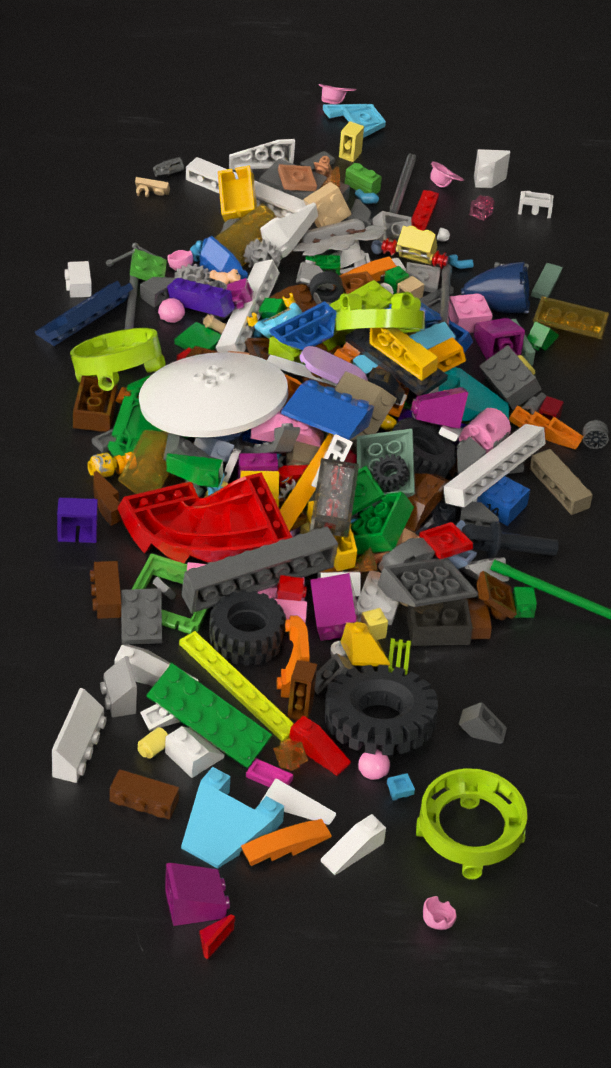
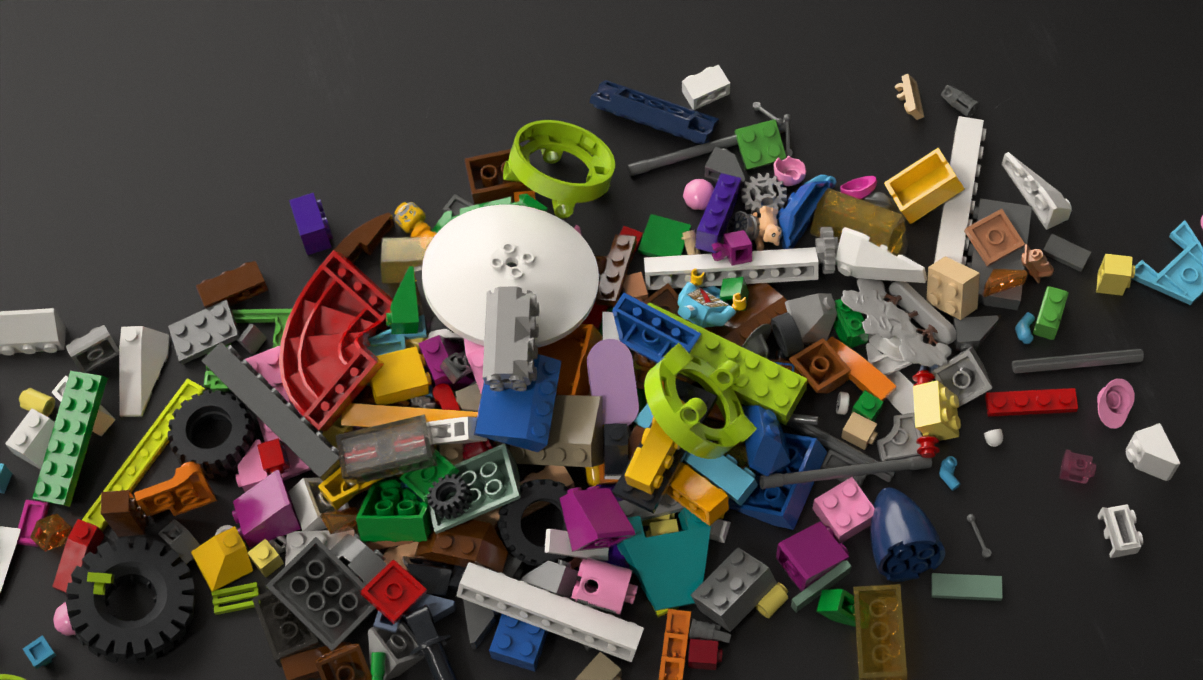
camera: 80 degrees right, 20 degrees up
none -> lime tile [87,572,114,595]
none -> light grey brick [483,286,540,391]
none -> dark pink hat [840,176,877,202]

